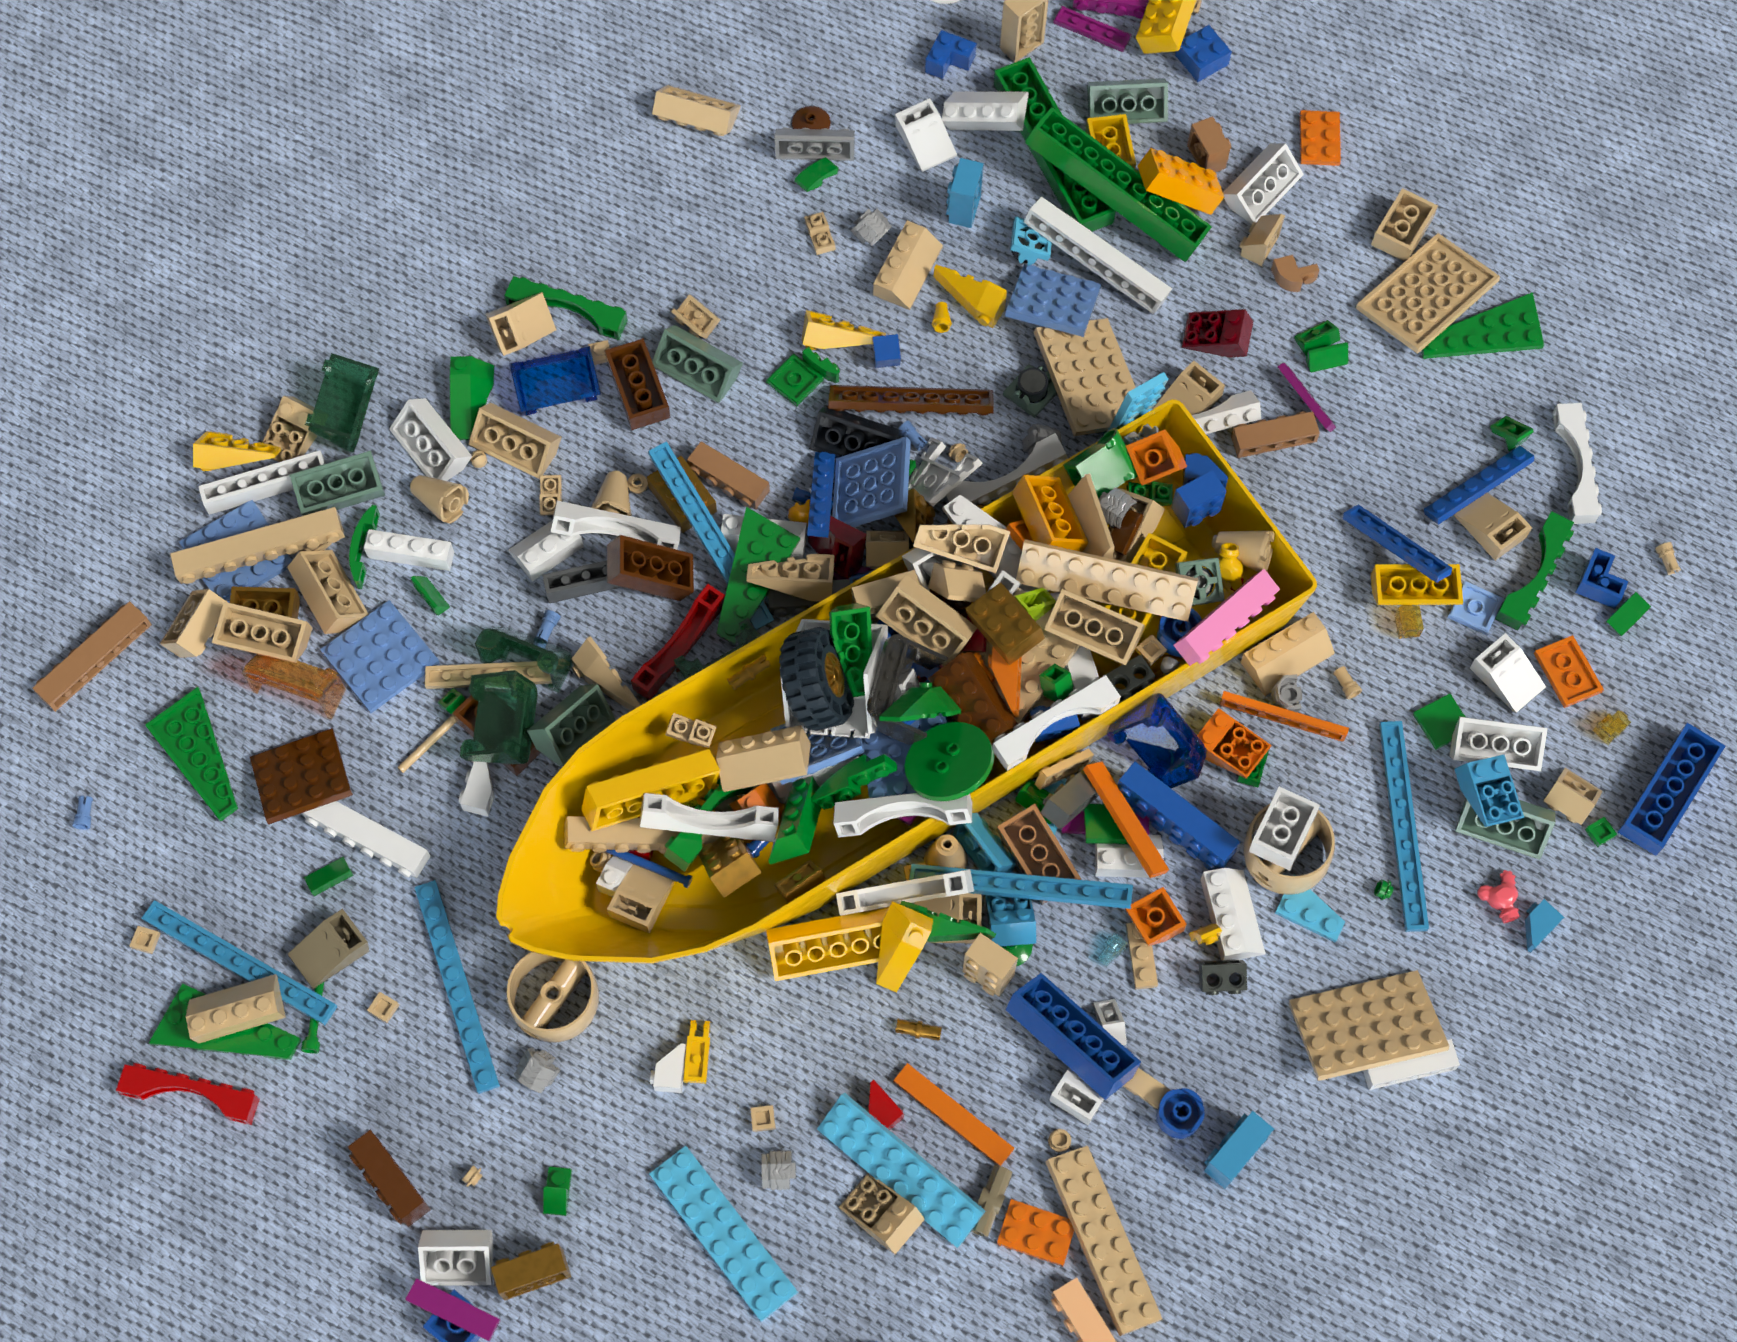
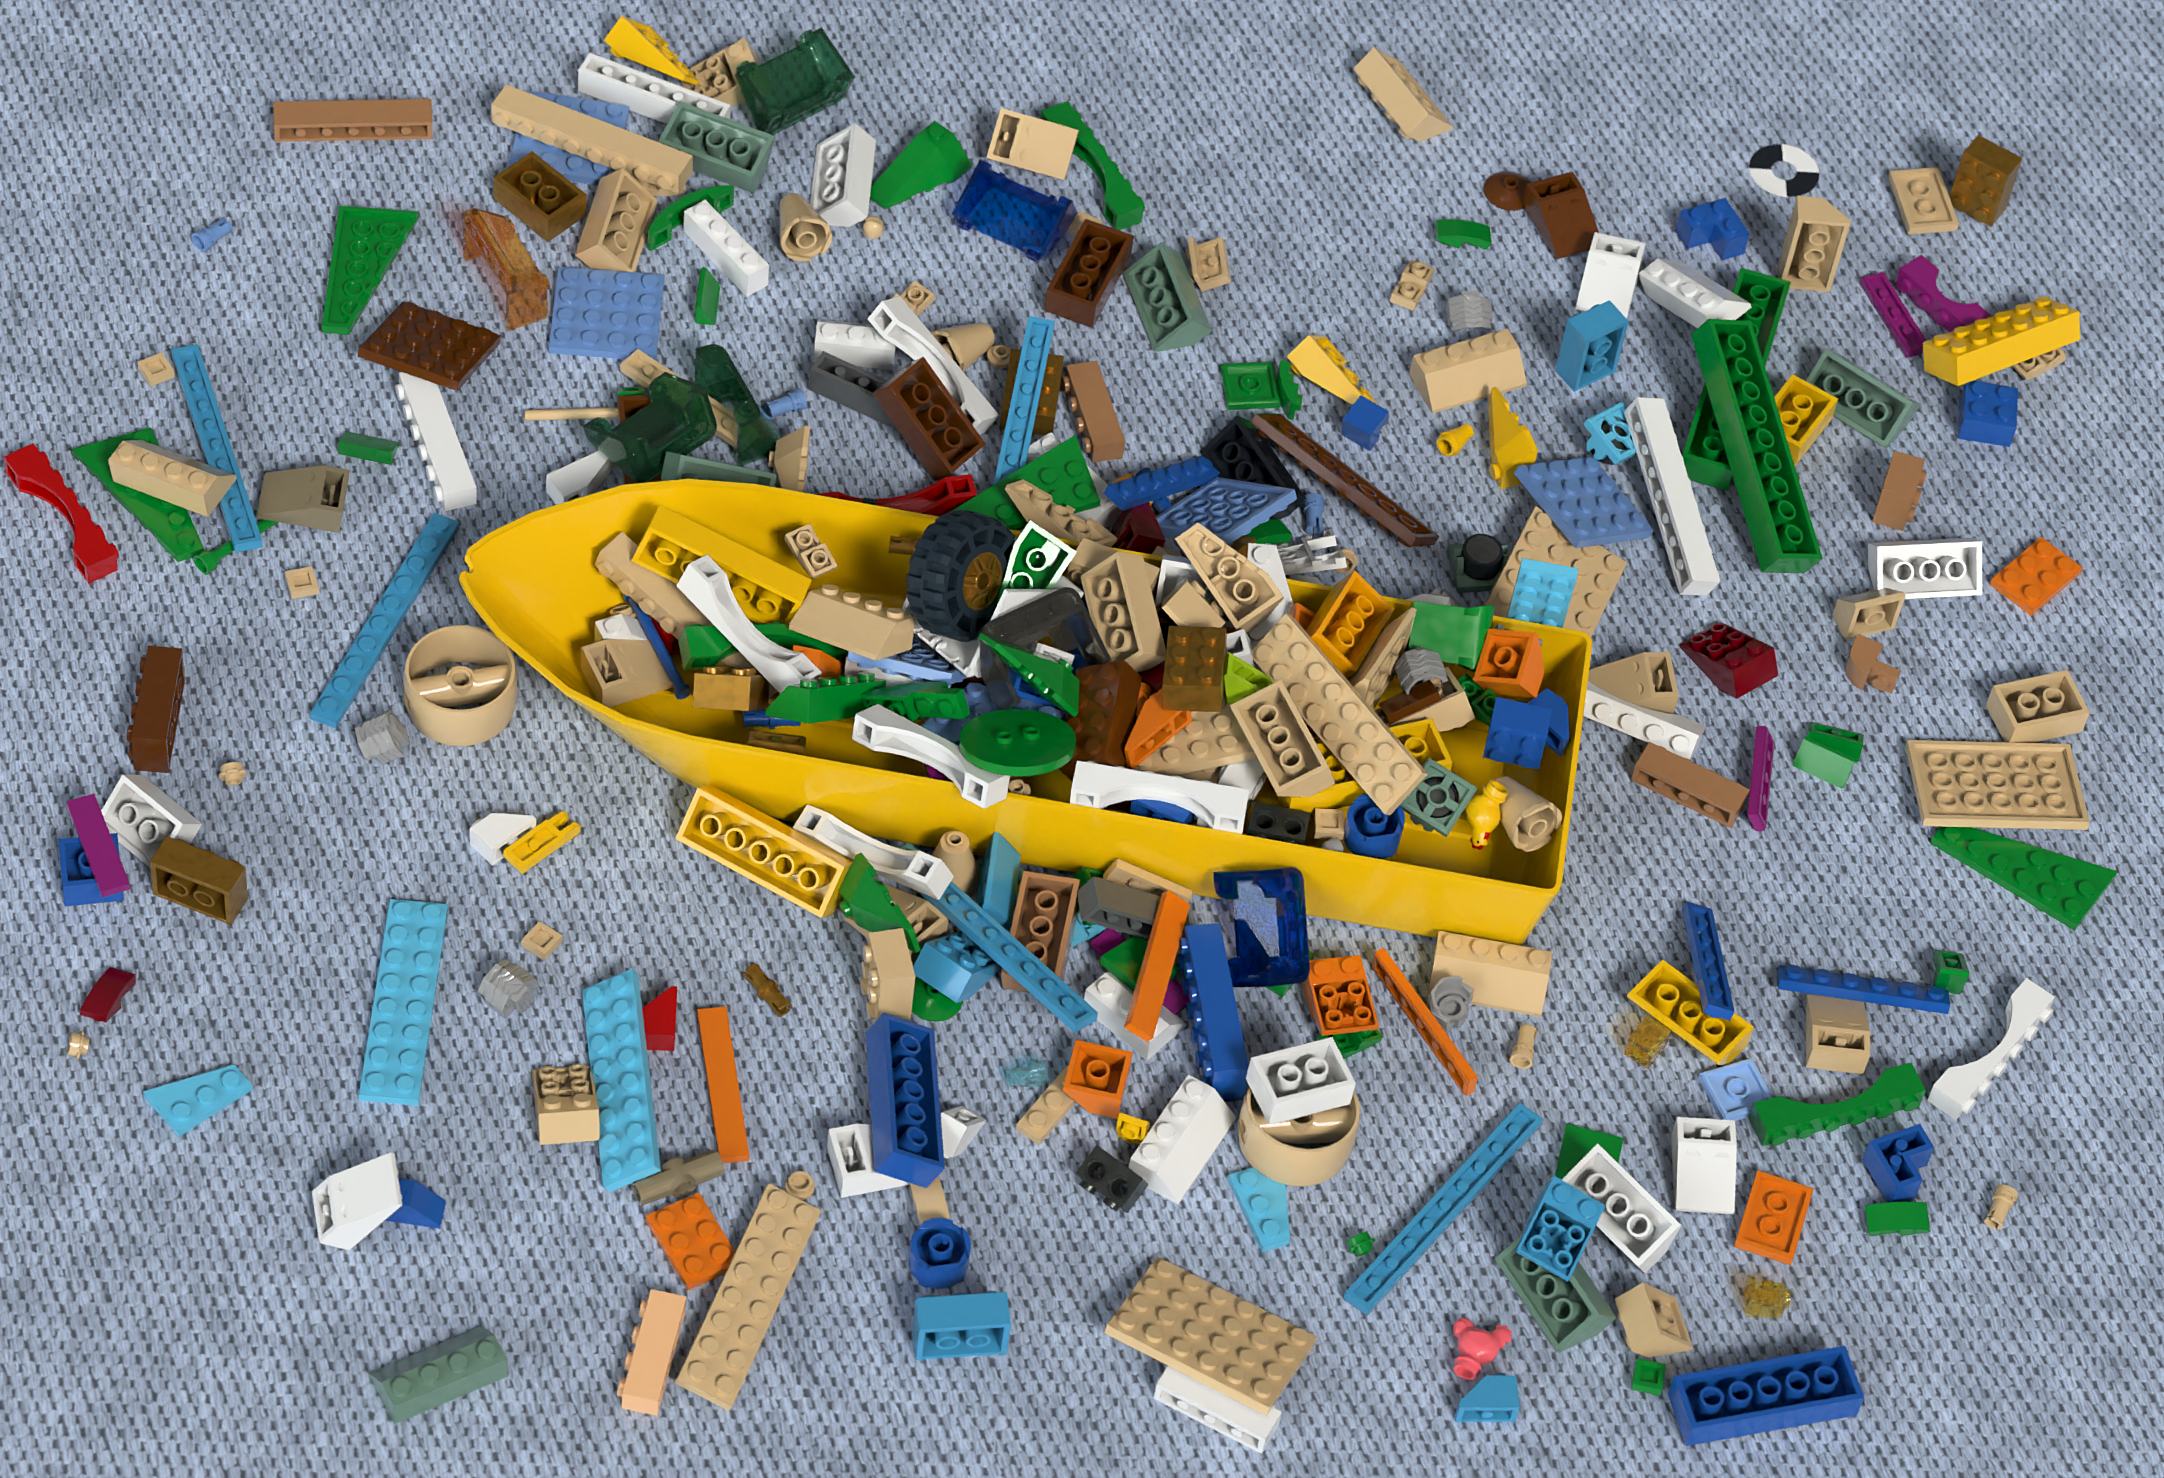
camera: 35 degrees right, 15 degrees down
tan brick [160,589,229,658] -> none
tan slope [212,602,312,663] -> none
tan slope [468,403,562,479] -> none
green slope [543,1167,572,1216] -> none
light grey slope [774,128,855,161] -> none
yellow wedge [876,901,933,993] -> none
green brick [1039,663,1074,702] -> none
light orange brick [1138,148,1224,215] -> none
bright pink brick [1174,569,1280,666] -> none
none -> reddish brown slope [1522,171,1599,259]

